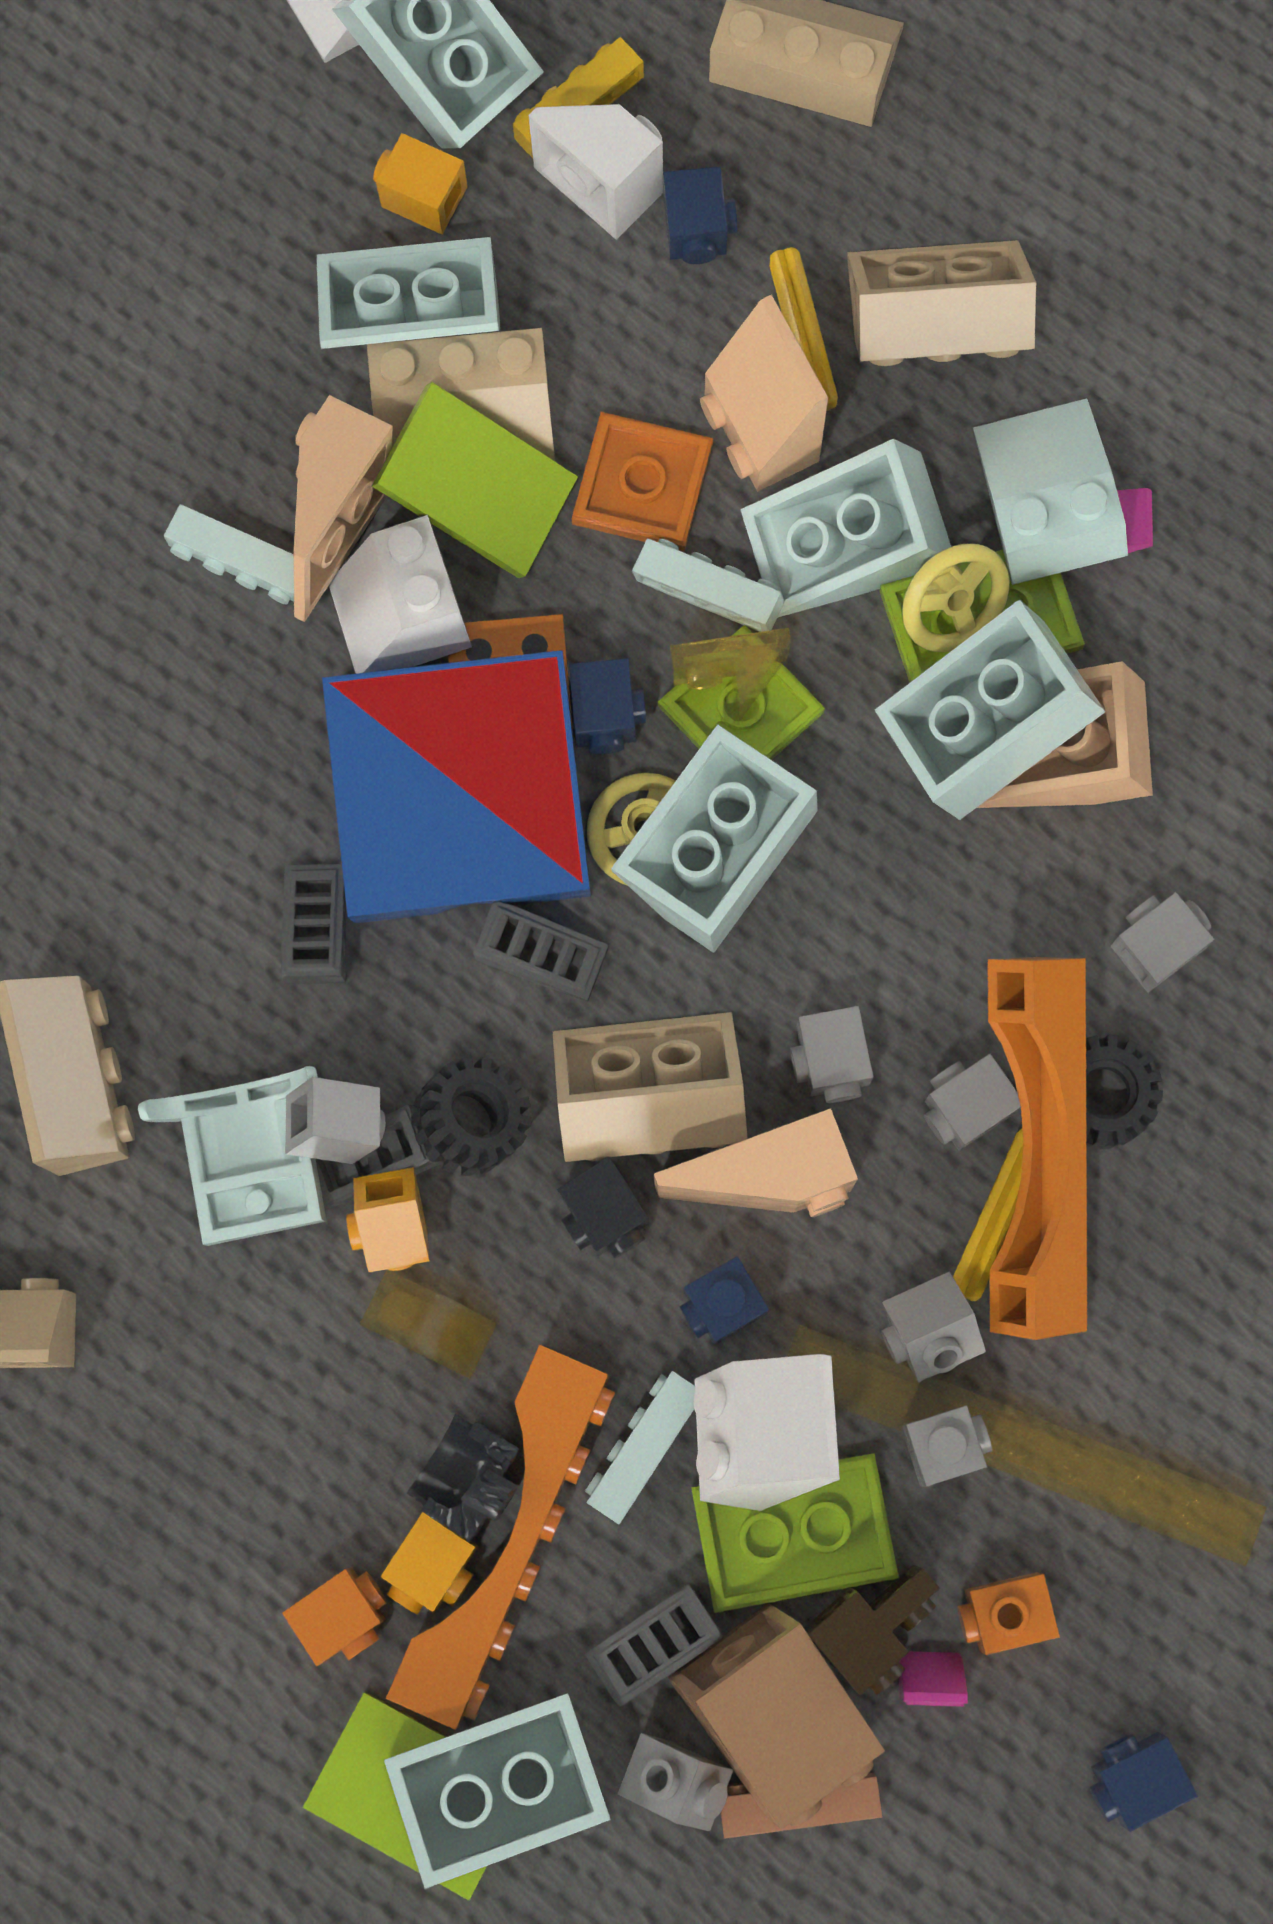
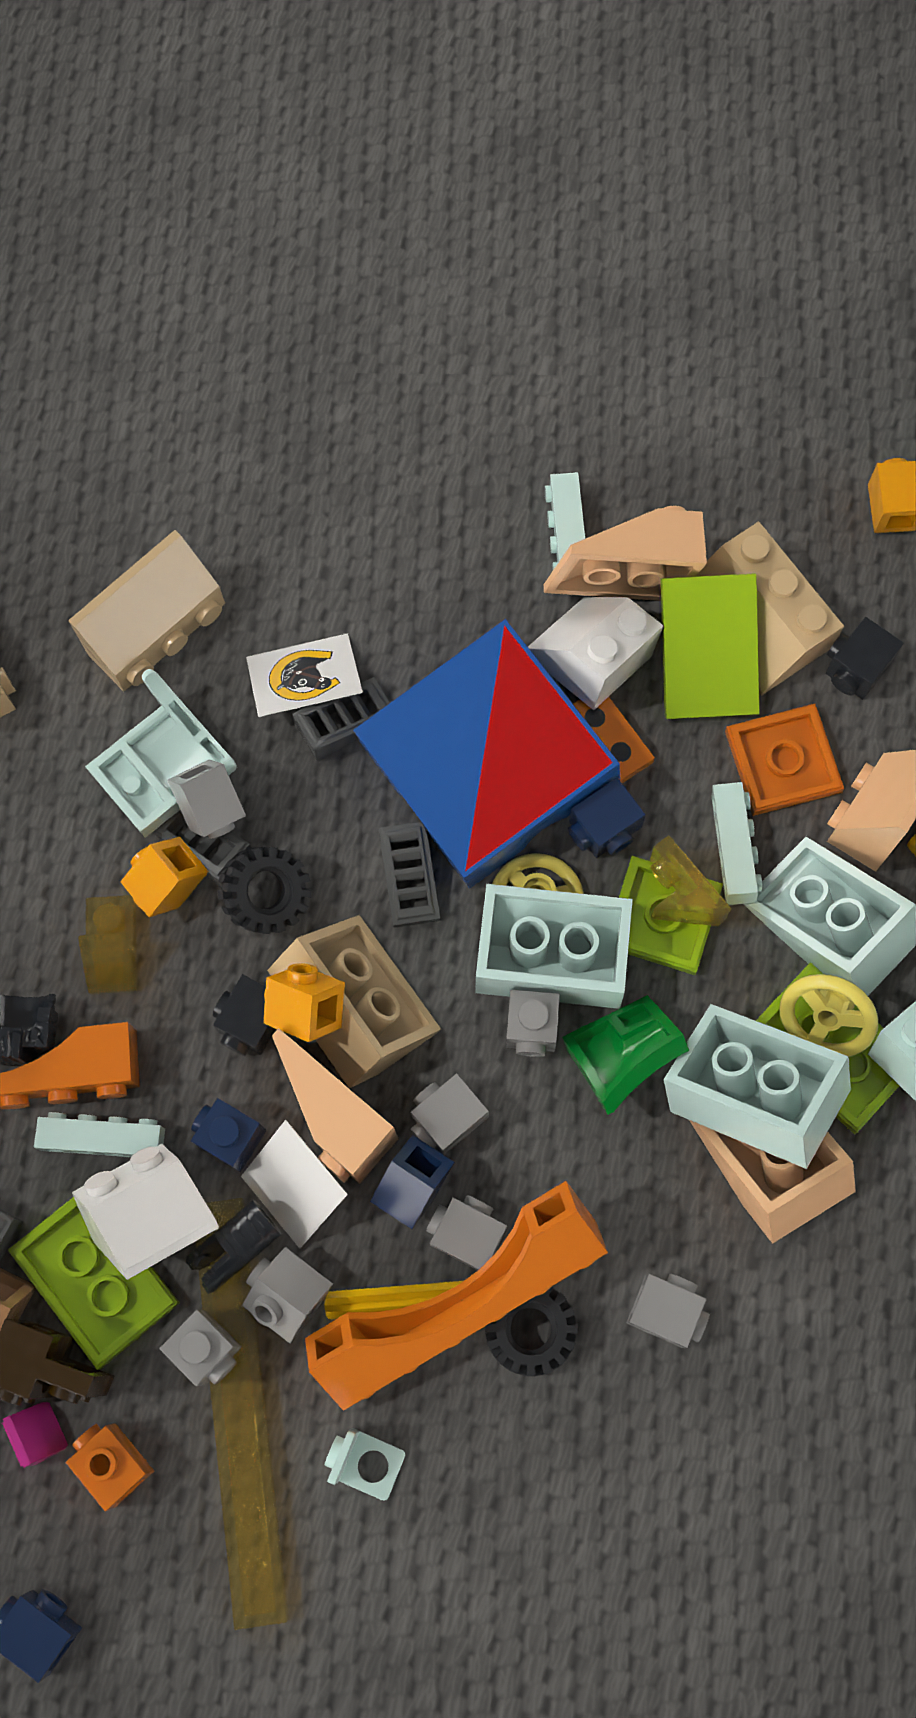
camera: 60 degrees right, 5 degrees down
light aqua slope [317,237,501,349] -> none
none -> black hinge [185,1200,282,1294]
none -> white sticker [241,1120,348,1248]
none -> sticker [246,633,363,717]
none -> light orange brick [264,963,345,1042]
none -> light aqua bracket [324,1428,405,1501]
none -> dark blue brick [370,1135,455,1229]
none -> light grey brick [506,990,560,1057]
none -> green plate [562,995,689,1115]
none -> black brick [825,617,904,700]

